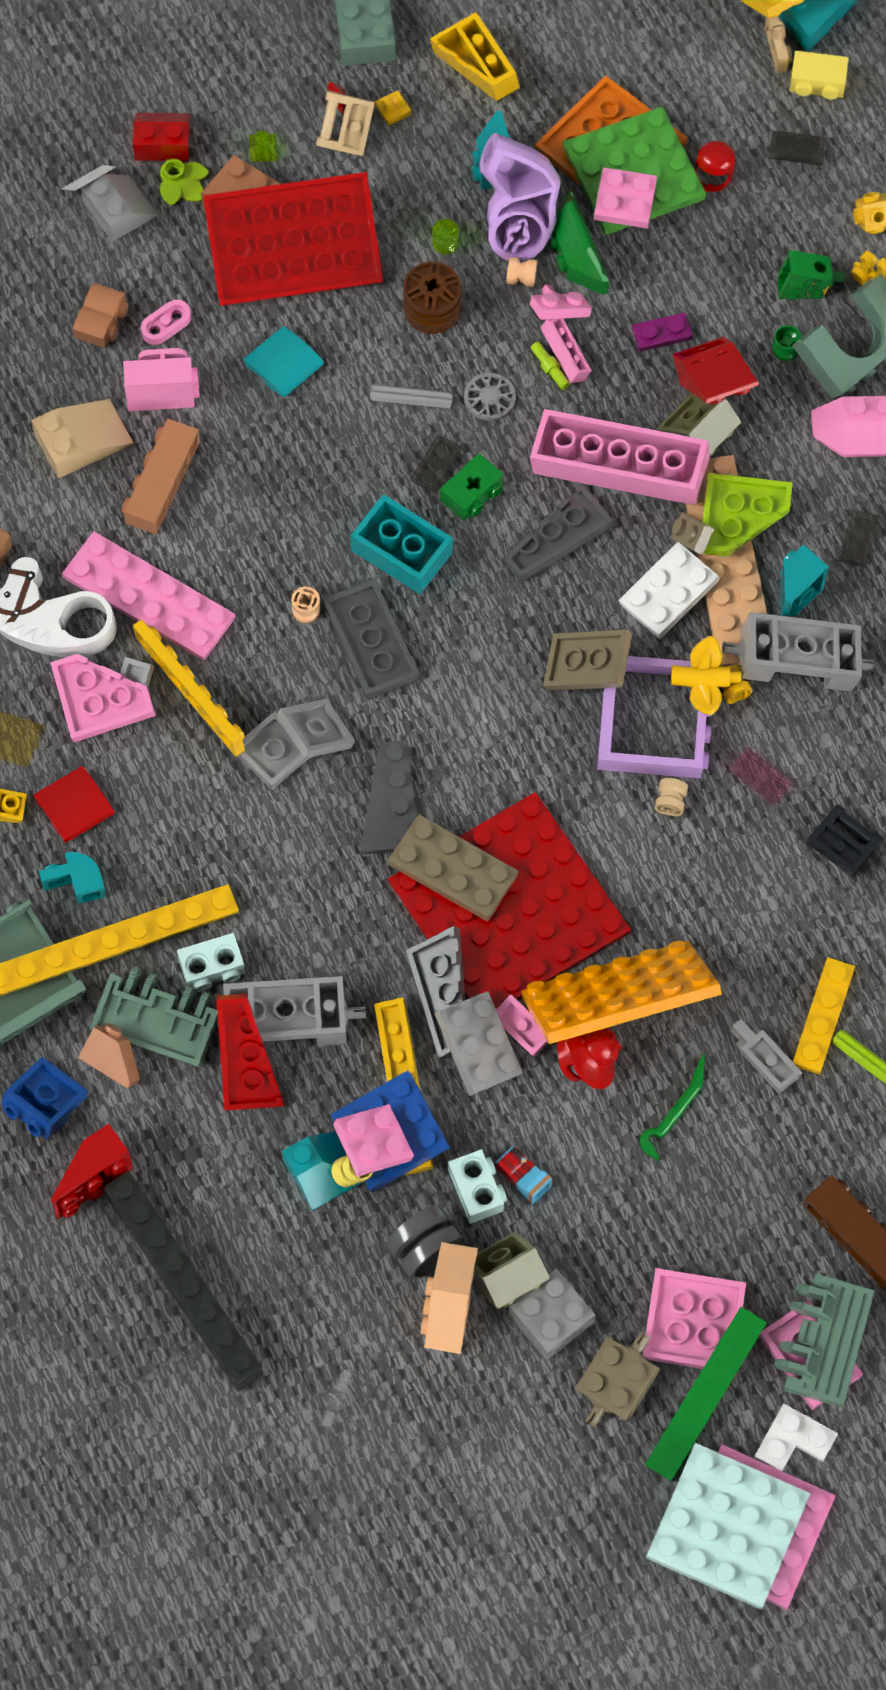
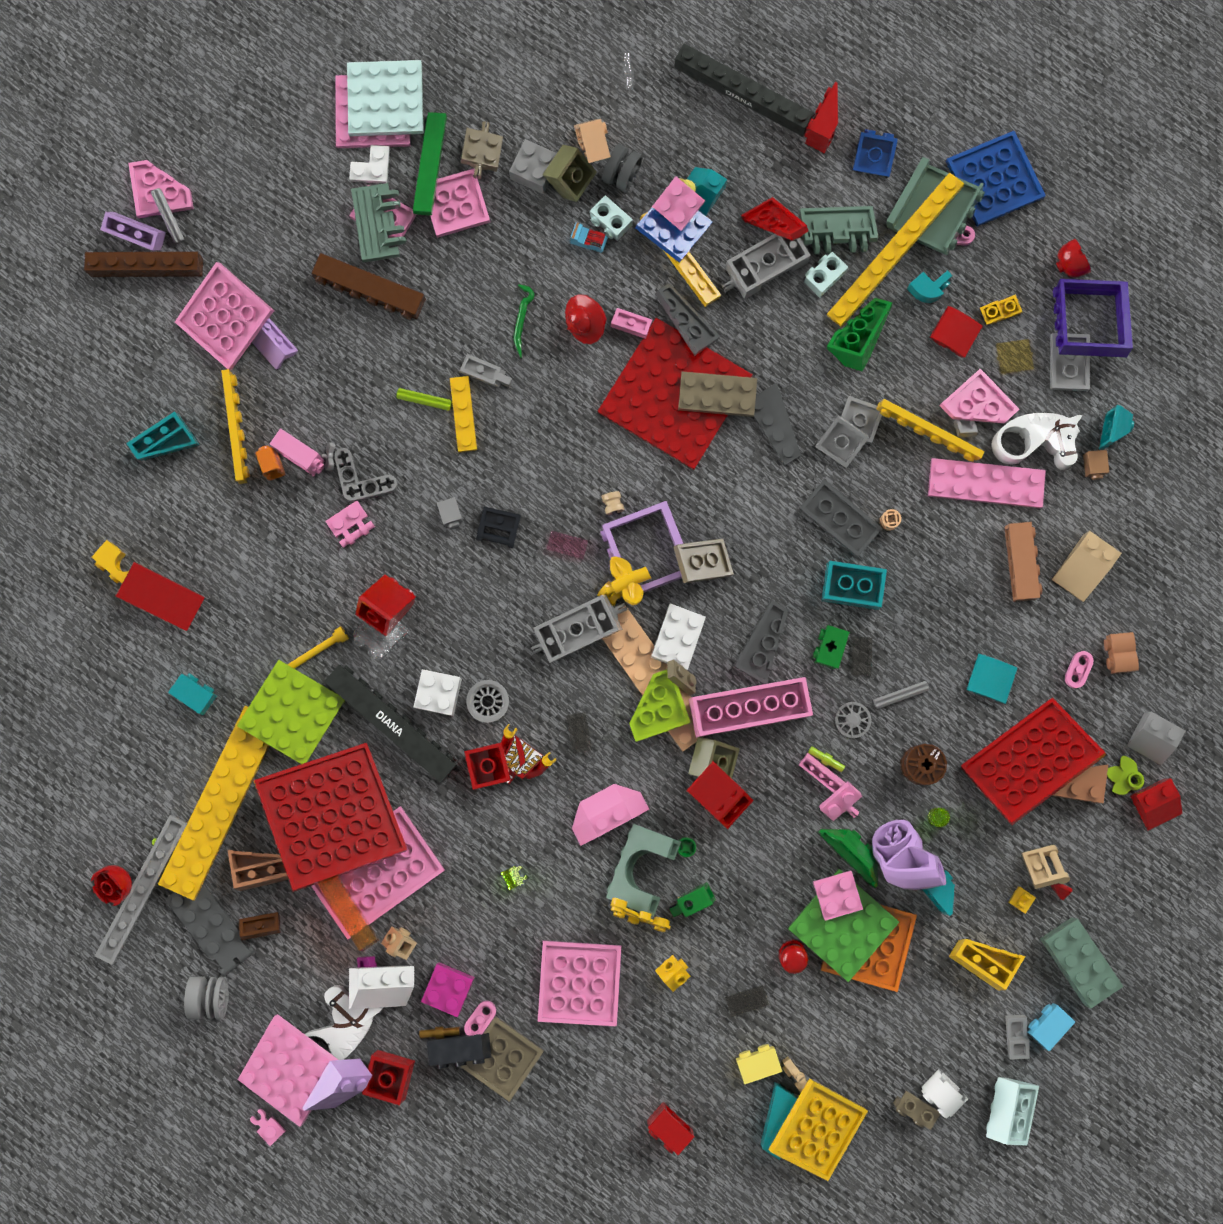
camera: 155 degrees right, 15 degrees up
white sticker [62,165,115,191] -> none
nougat slope [78,1023,140,1088] -> none
bright pink brick [123,348,200,411] -> none
clear neon green tile [249,131,277,162] -> none
light grey plate [434,991,523,1096] -> none
light nougat wheel [506,257,537,287] -> none
light orange plate [521,941,722,1044] -> none
magenta plate [631,312,693,352] -> none
teal slope [779,544,829,617] -> none
none -> green wedge [827,298,892,371]

